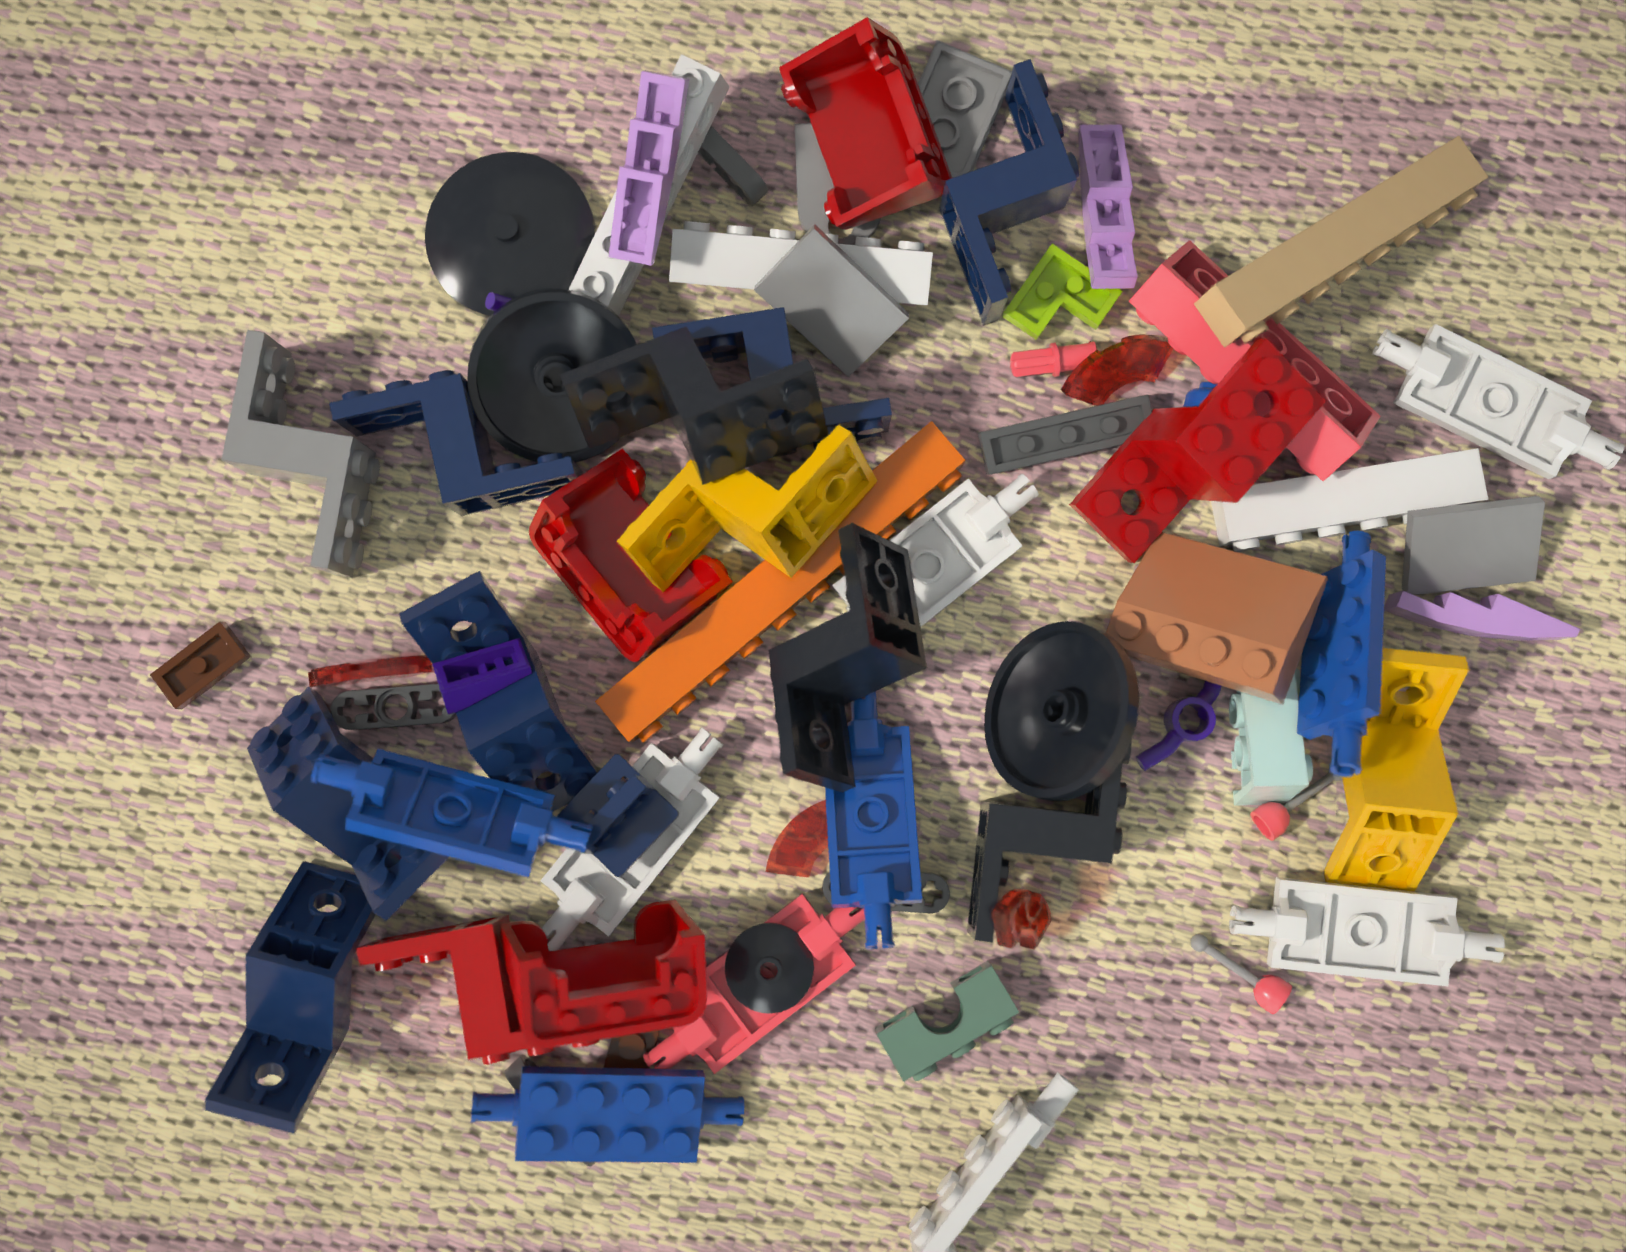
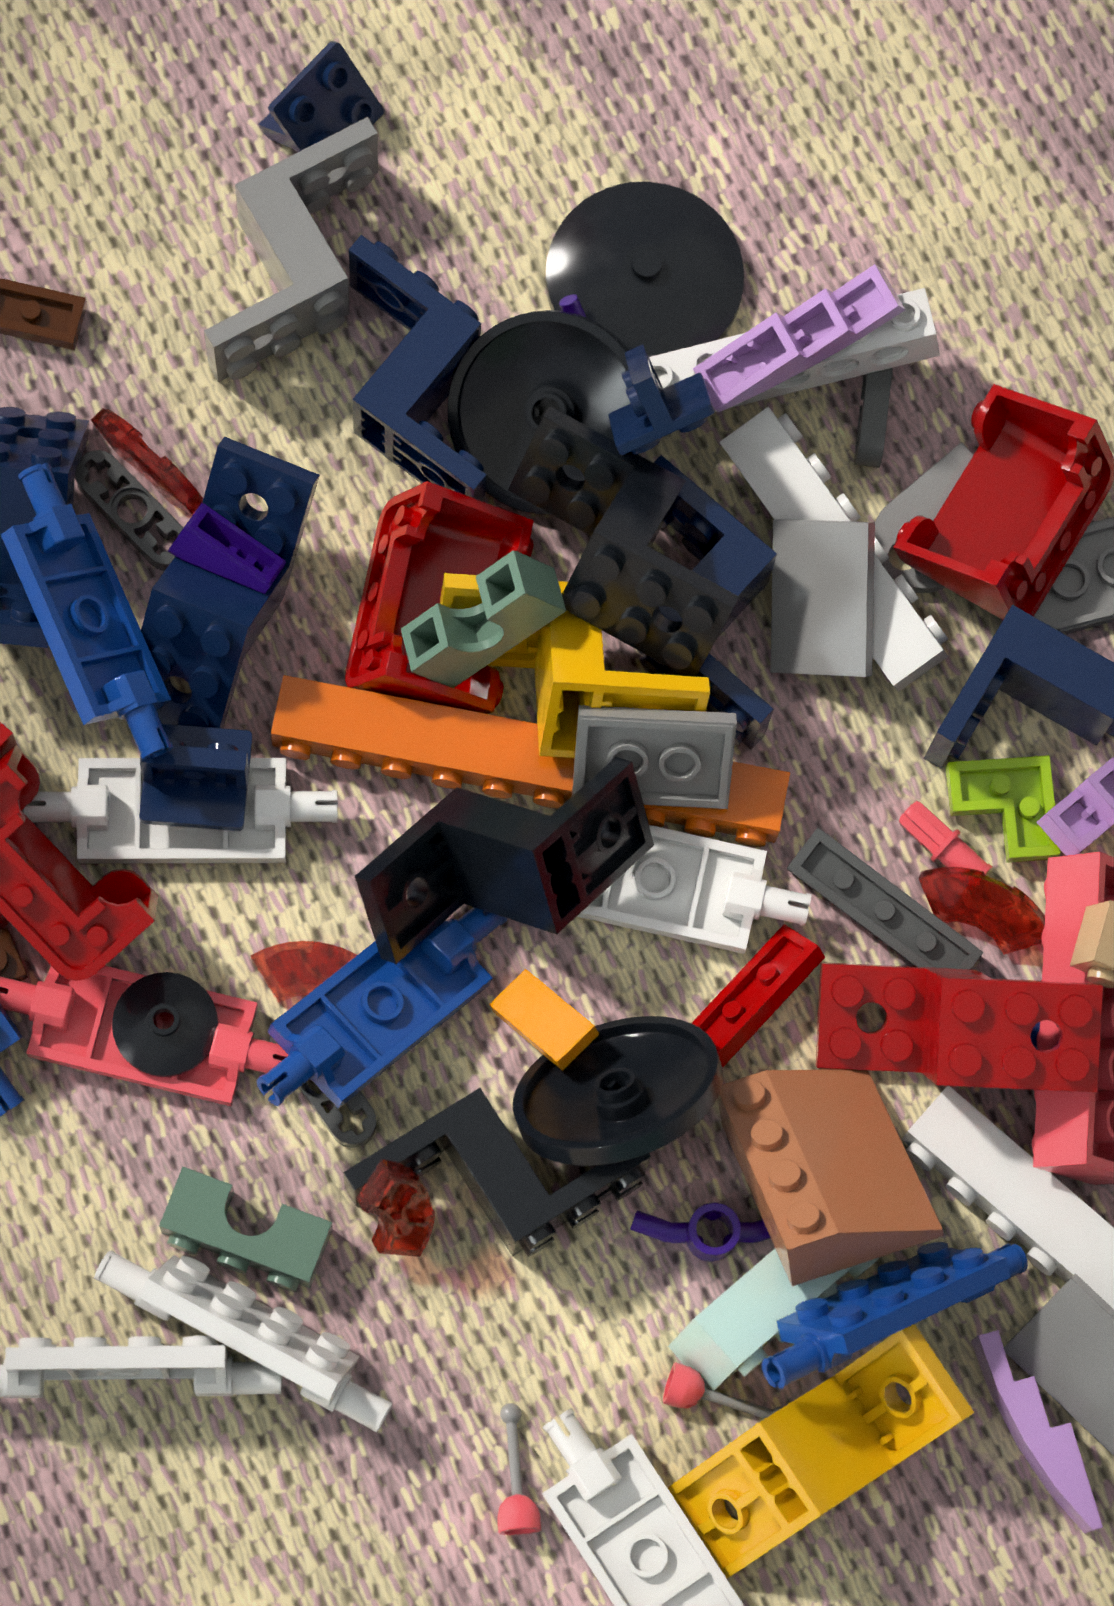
camera: 40 degrees right, 10 degrees down
none -> white plate [94,1250,393,1433]
none -> dark blue bracket [258,41,384,152]
none -> sand green arch [401,550,566,688]
none -> light orange tile [489,969,599,1071]
none -> light grey tile [572,705,737,809]
none -> dark blue bracket [608,344,715,455]
none -> red plate [692,924,825,1068]

